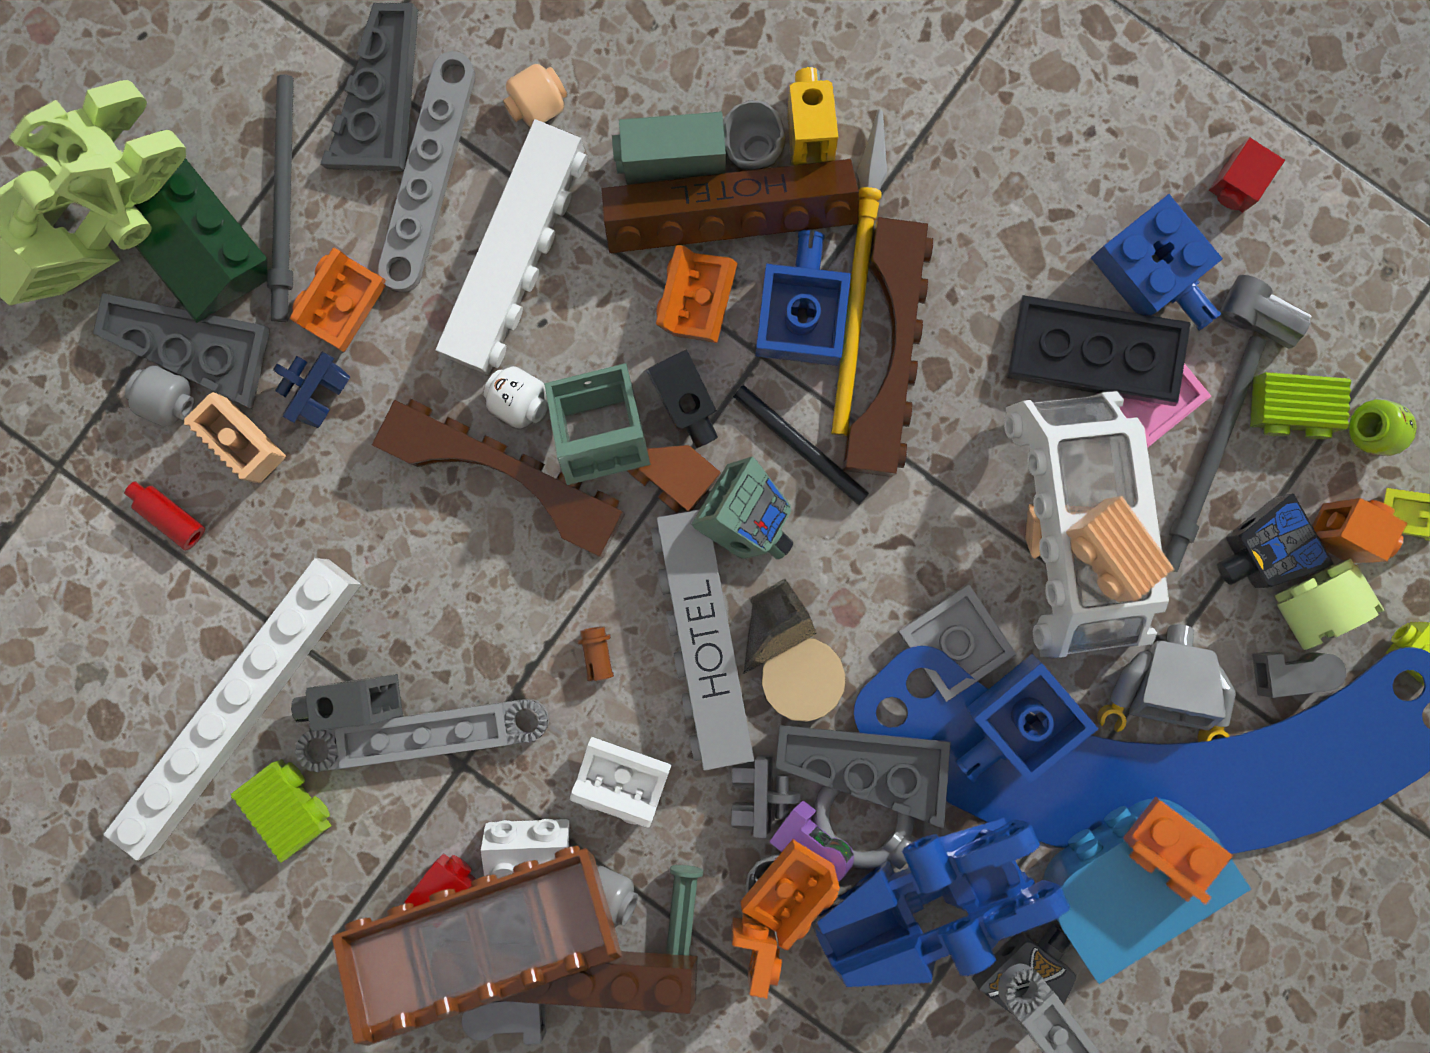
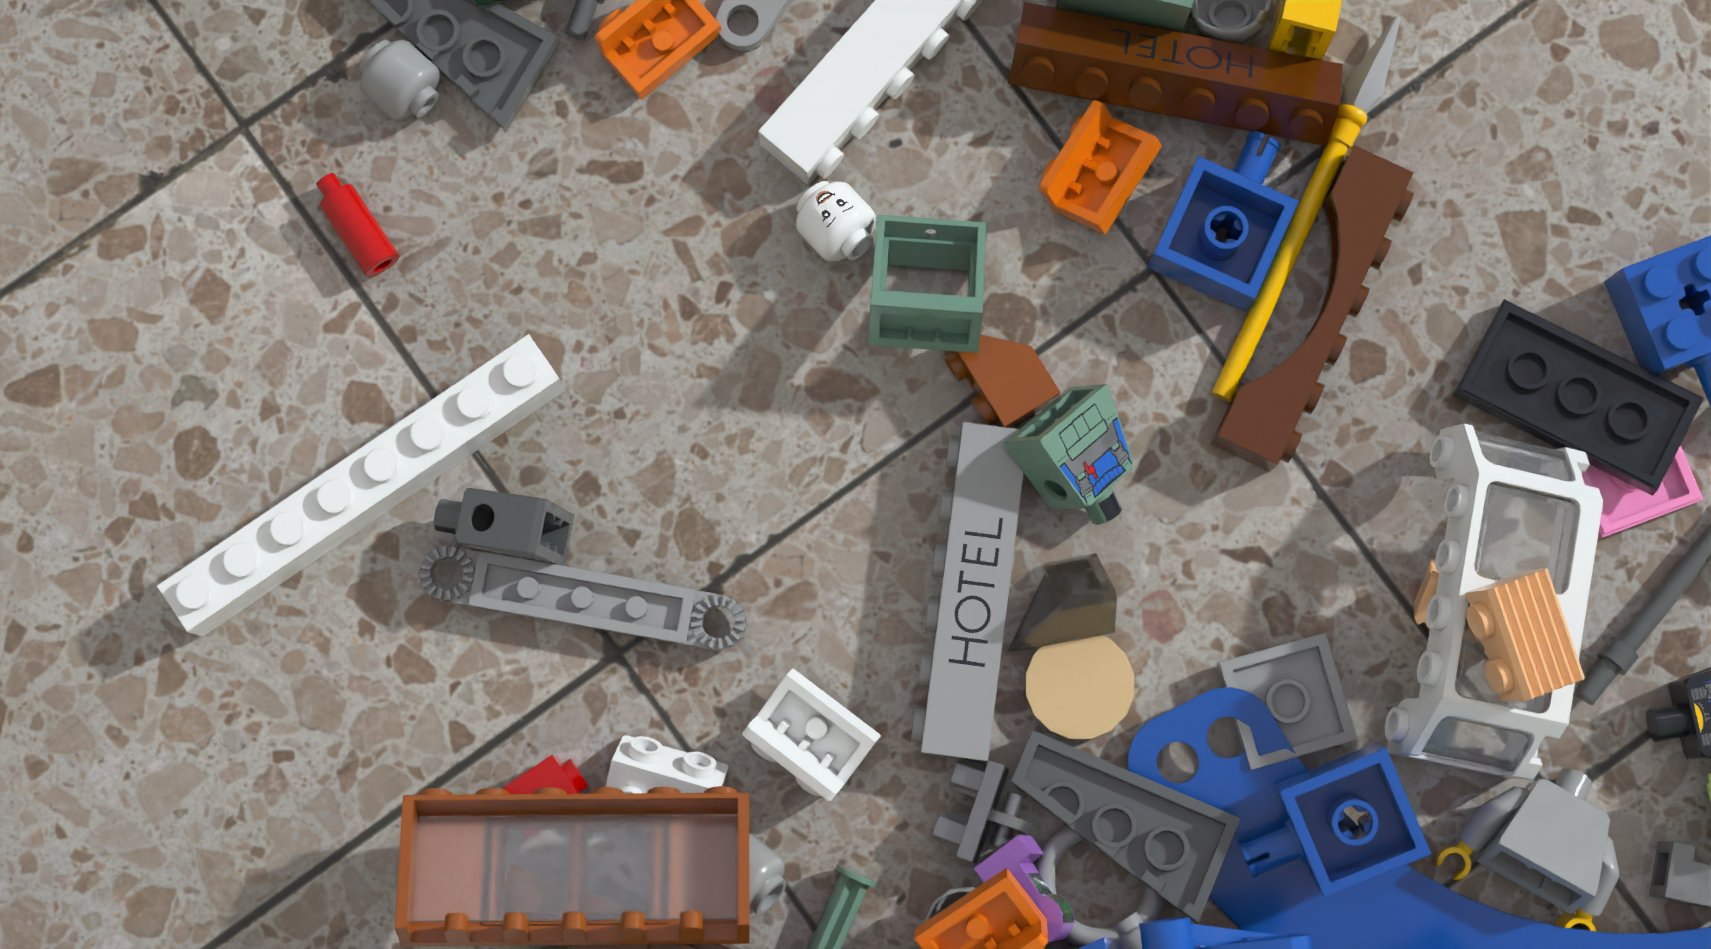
camera: 15 degrees right, 5 degrees down
light nougat brick [184,392,286,483] -> none
lime brick [231,759,332,863] -> none
dark blue hips [273,351,350,428] -> none
reddish brown arch [372,398,625,558] -> none
dark orange pin [577,626,614,681] -> none
black torso [646,349,718,448] -> none
black bar [733,385,869,505] -> none

